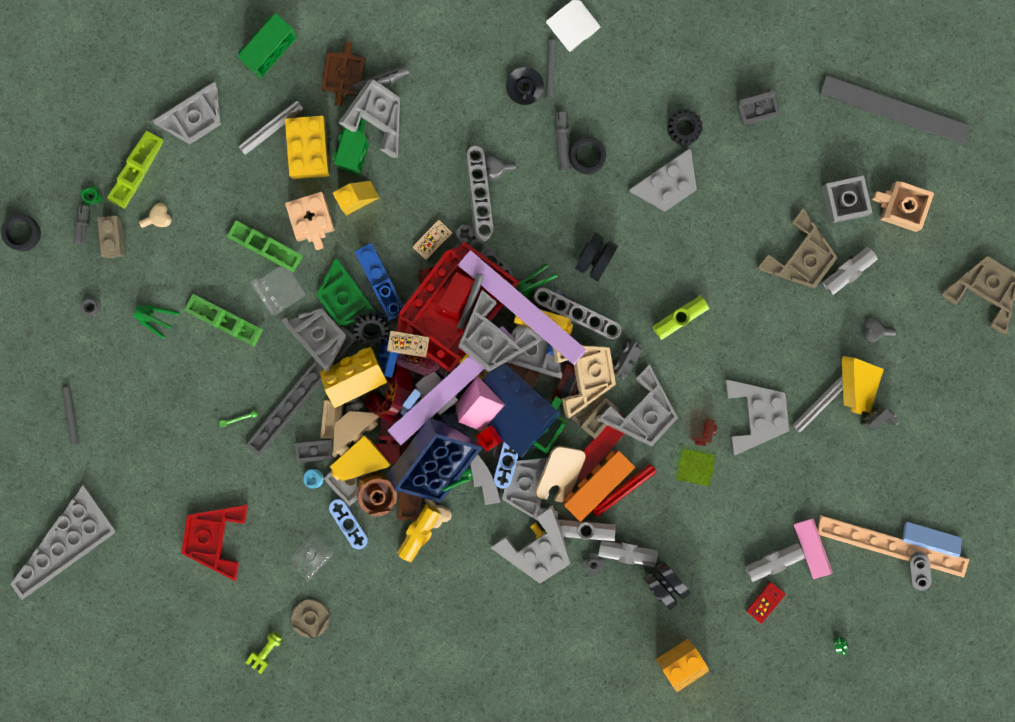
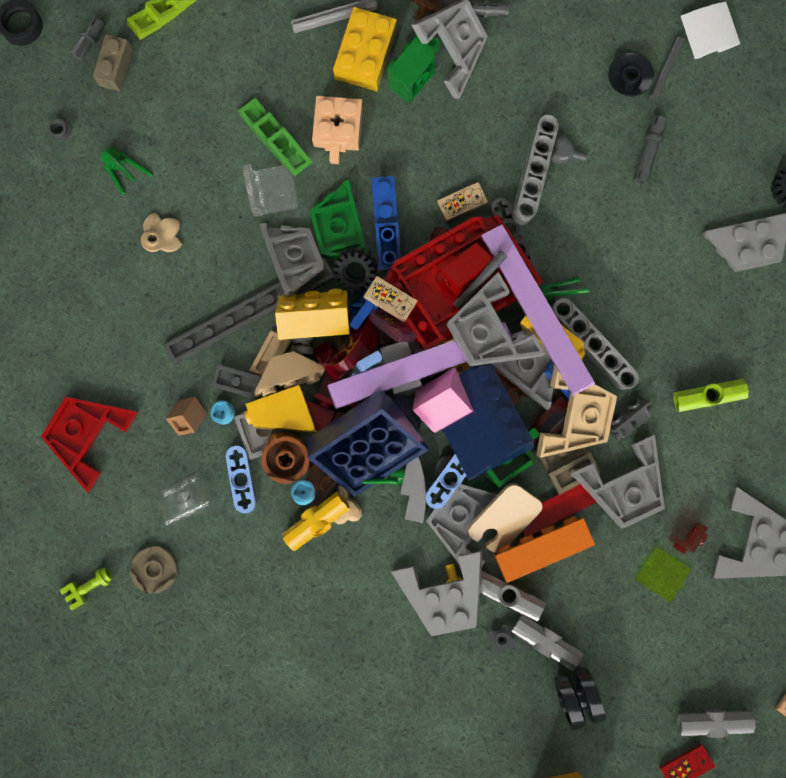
camera: 30 degrees right, 5 degrees down
green plate [80,185,102,207] -> none
tan rock [139,203,172,228] -> none
bright green slope [184,294,263,347] -> none
bright green hinge [219,410,258,427] -> none
yellow slope [333,181,380,216] -> none
red plate [476,425,502,452] -> none
black tyre [570,137,606,175] -> none
black wheel [575,232,619,282] -> none
red axle [592,464,657,516] -> none
bright pink tile [794,518,833,579] -> none
none -> tan plate [141,213,182,252]
none -> medium nougat panel [166,397,207,436]
none -> medium azure tile [291,480,316,505]

